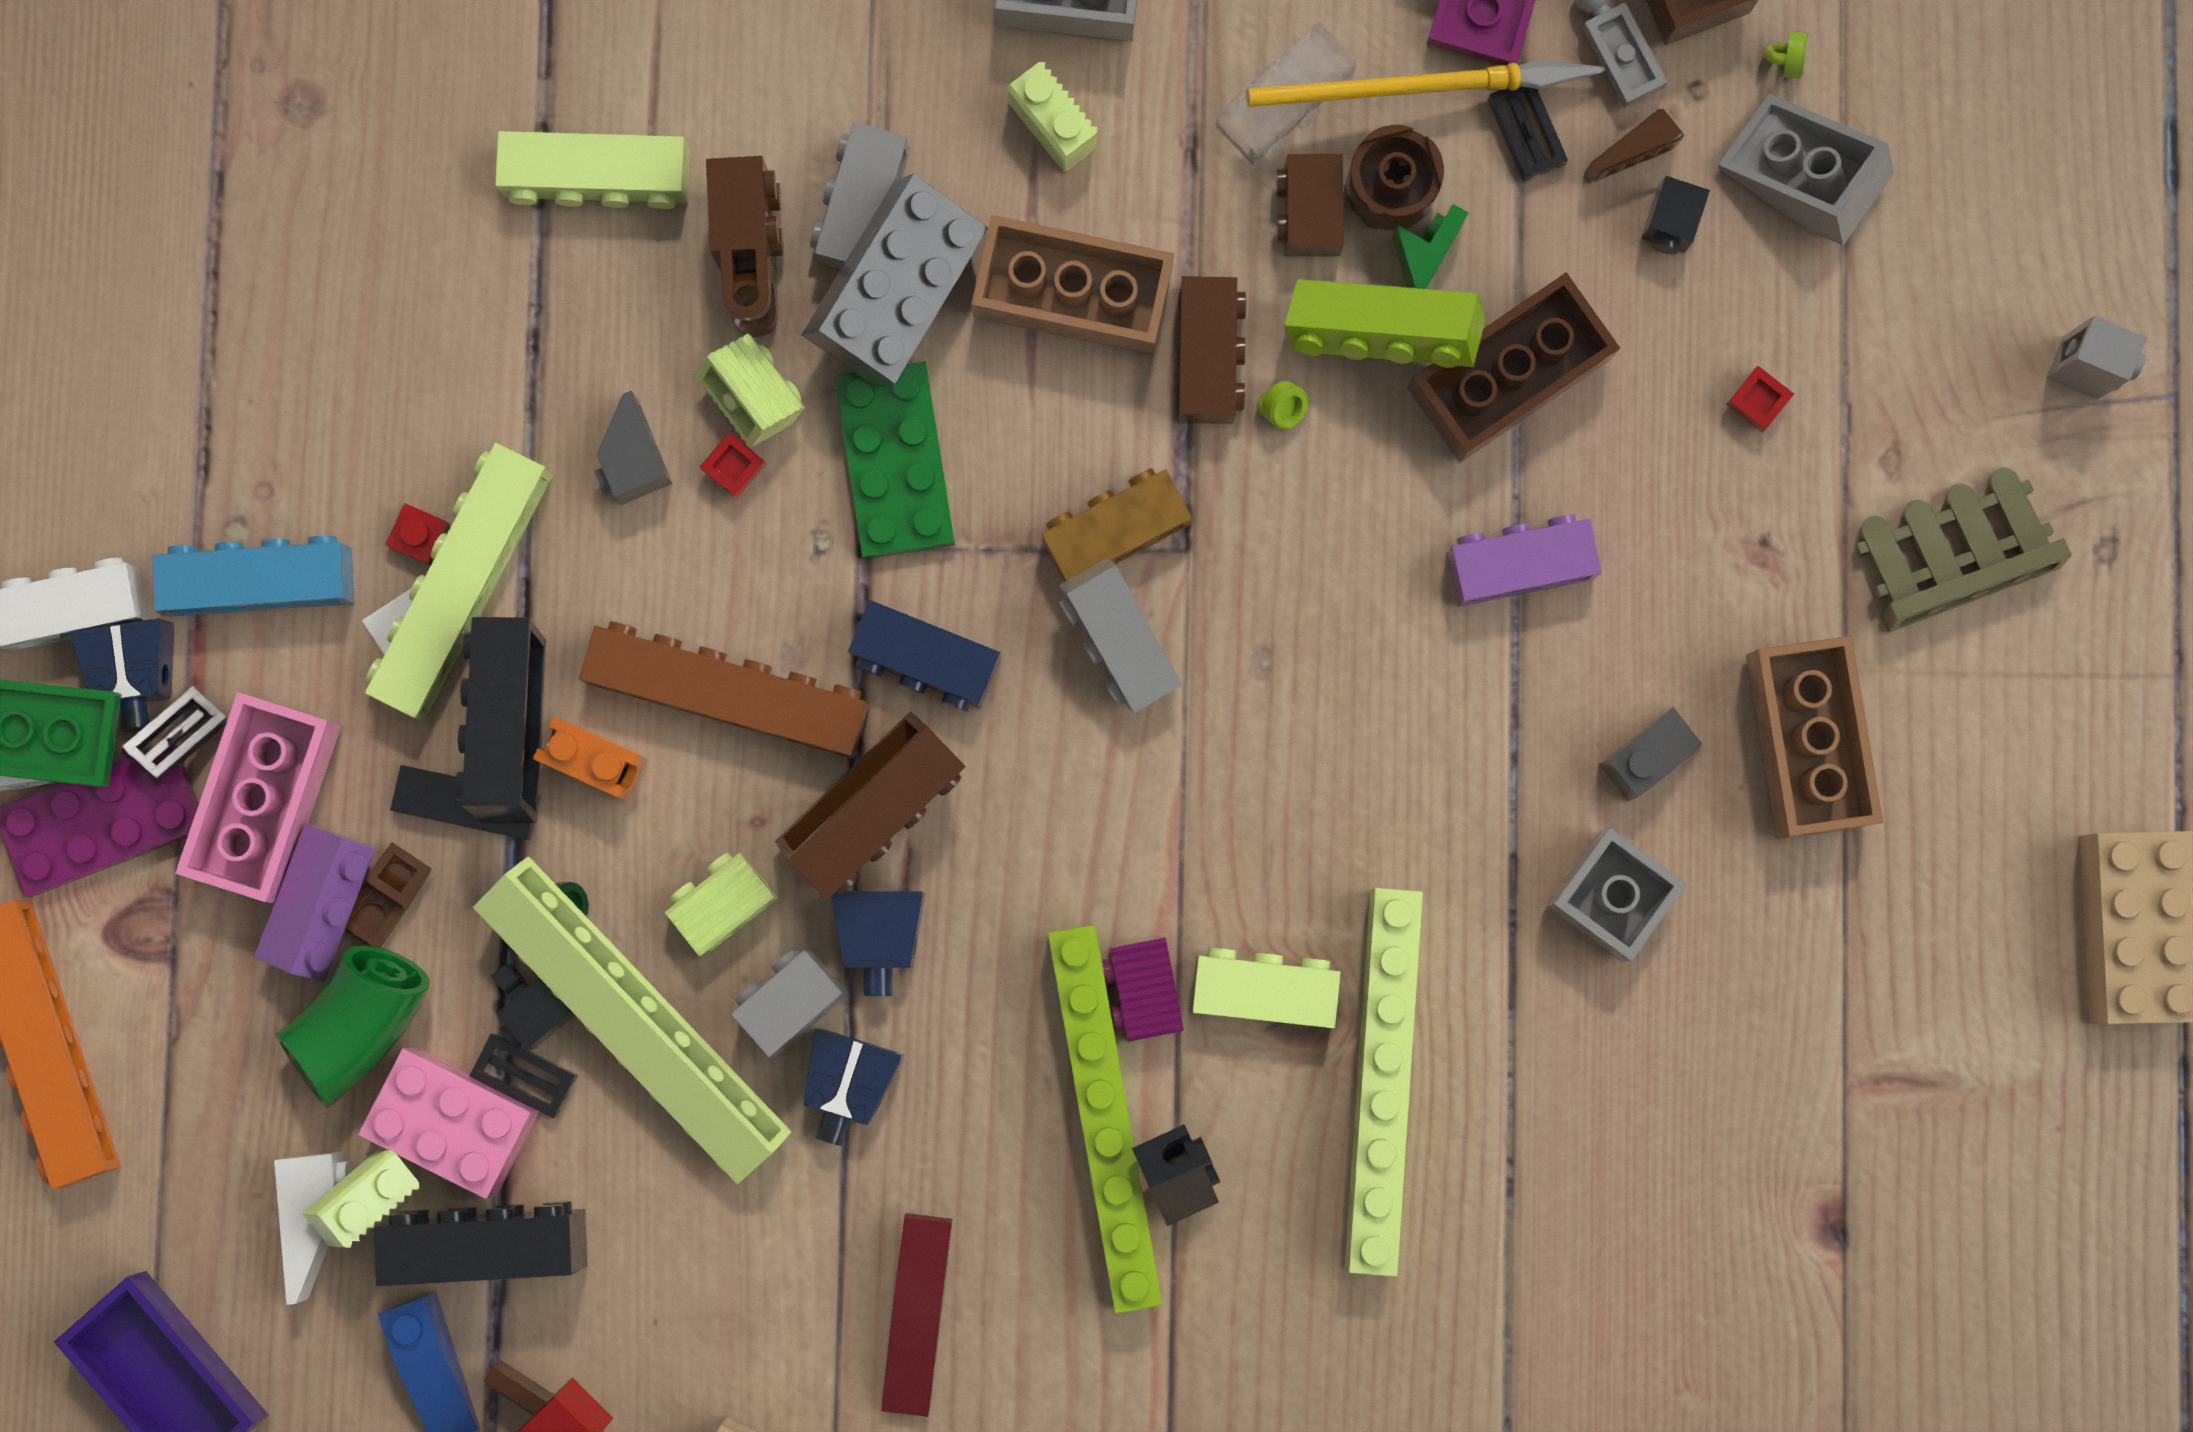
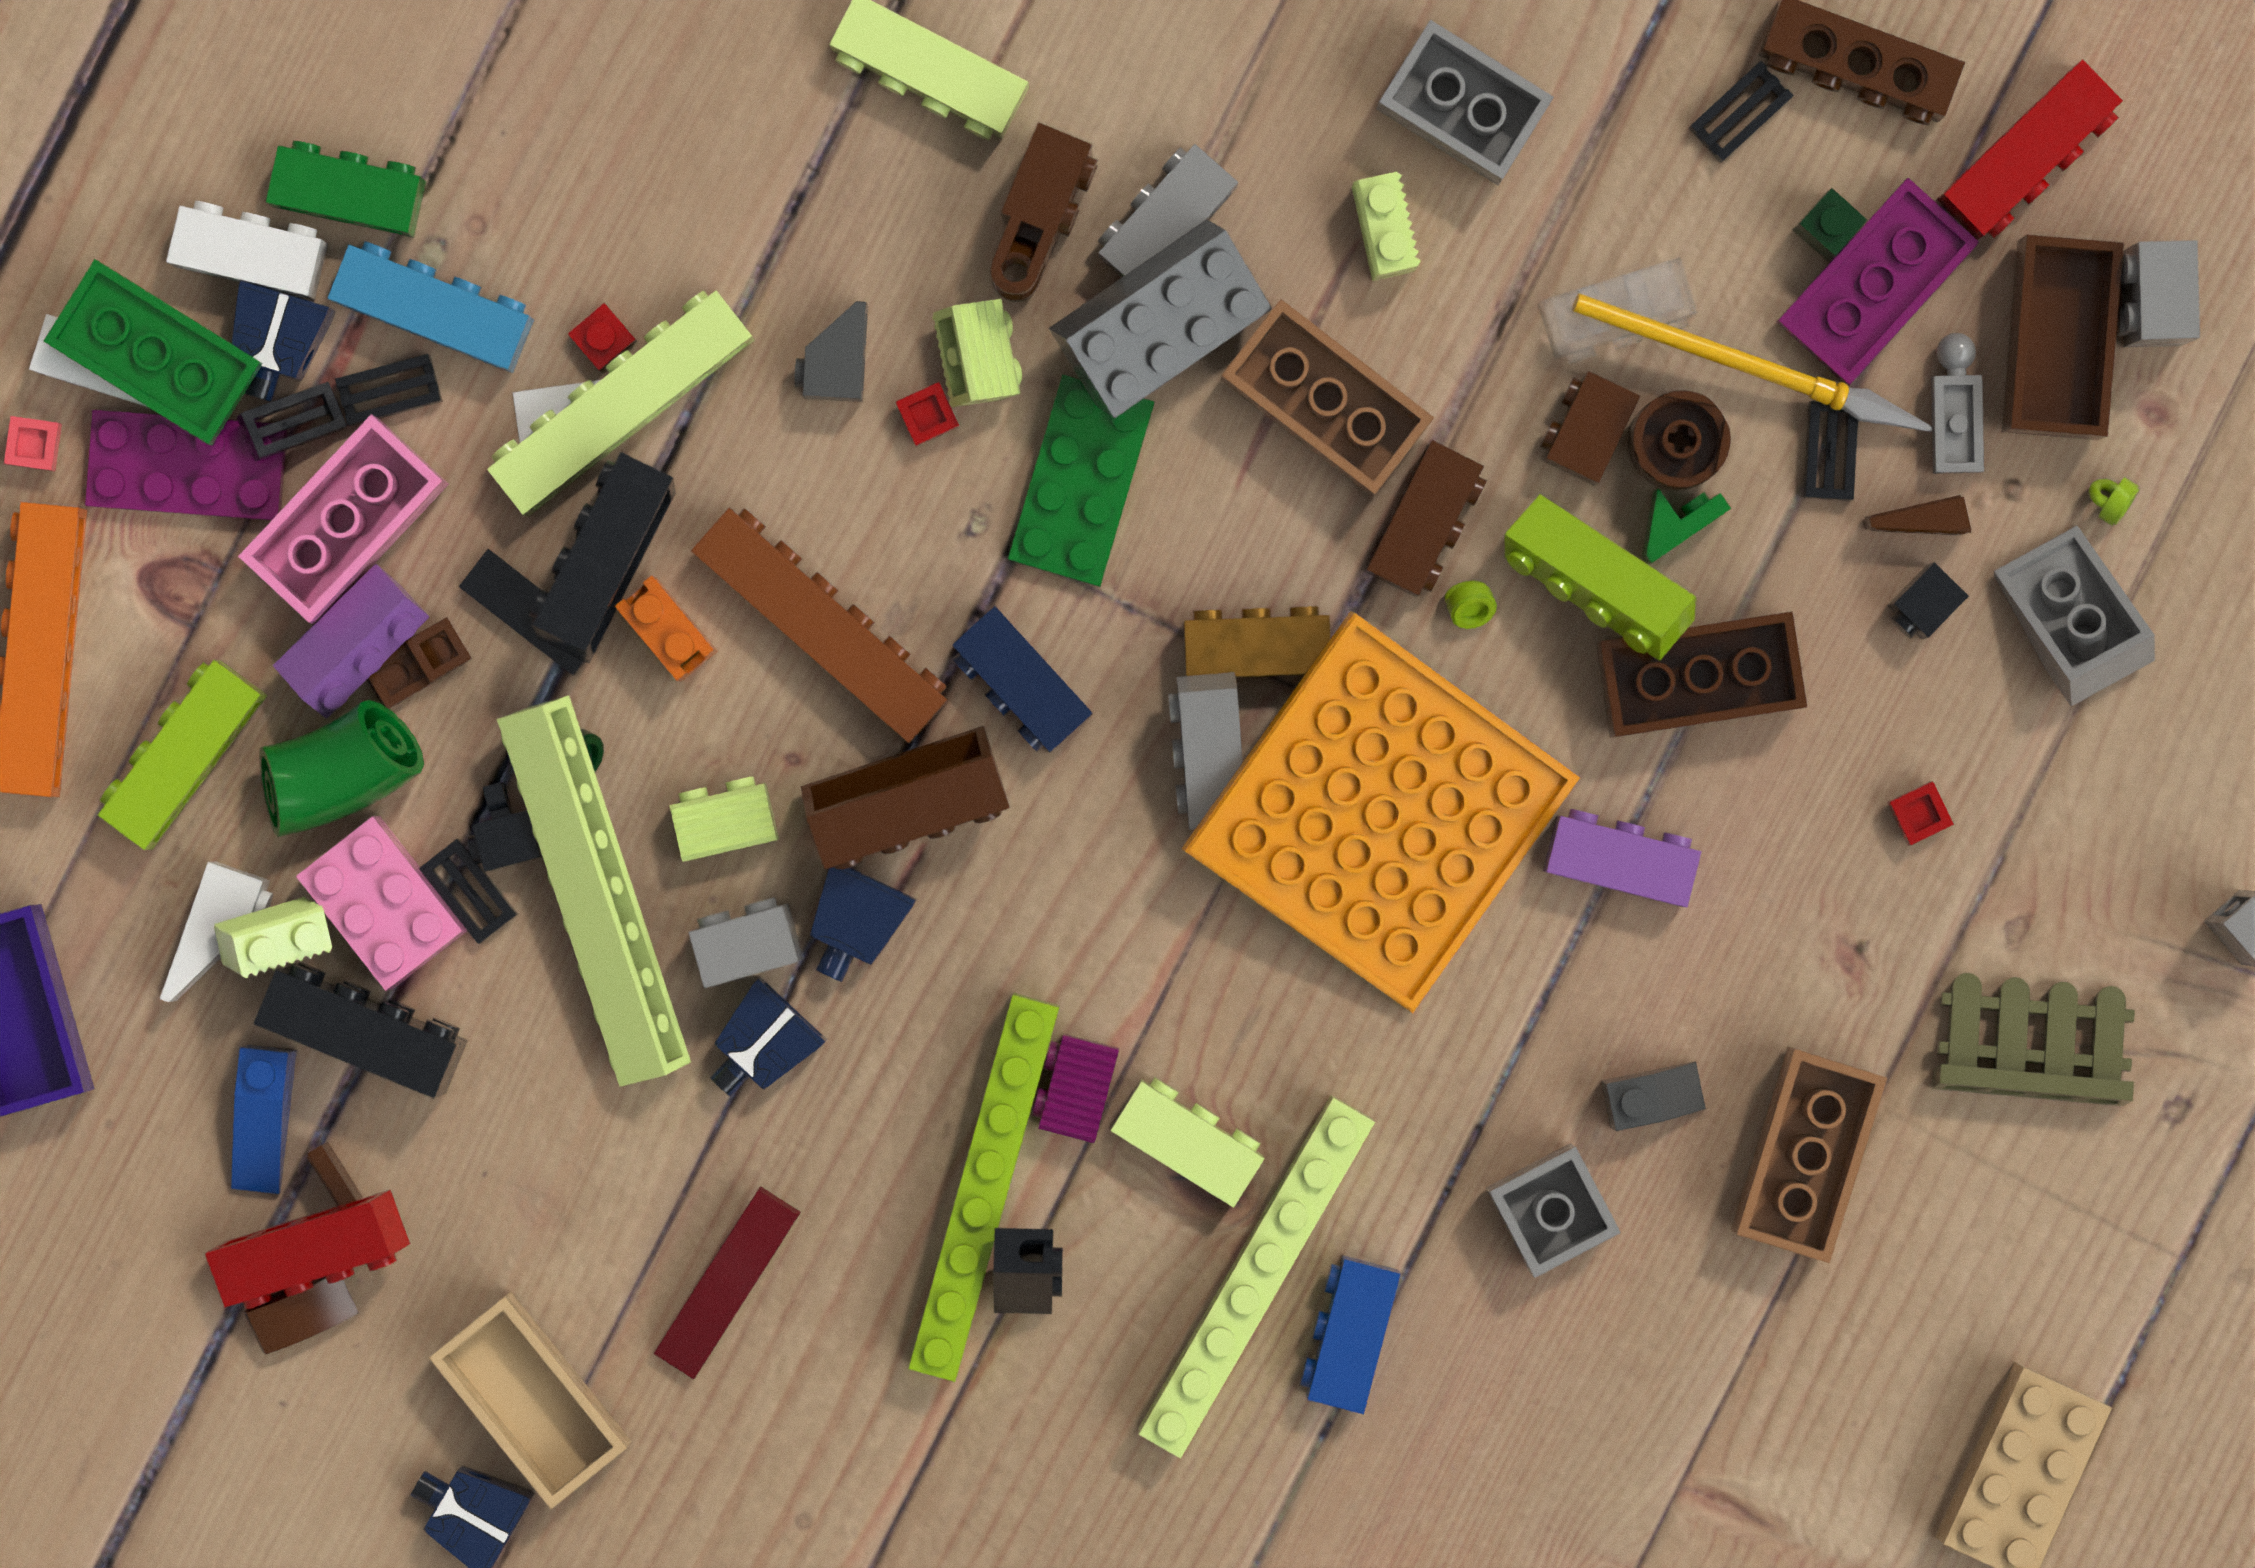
camera: 25 degrees right, 5 degrees up
none -> lime brick [98,660,268,850]
none -> green brick [266,140,426,238]
none -> black tile [335,354,443,427]
none -> light orange tile [1181,611,1580,1013]
none -> blue brick [1300,1255,1401,1414]

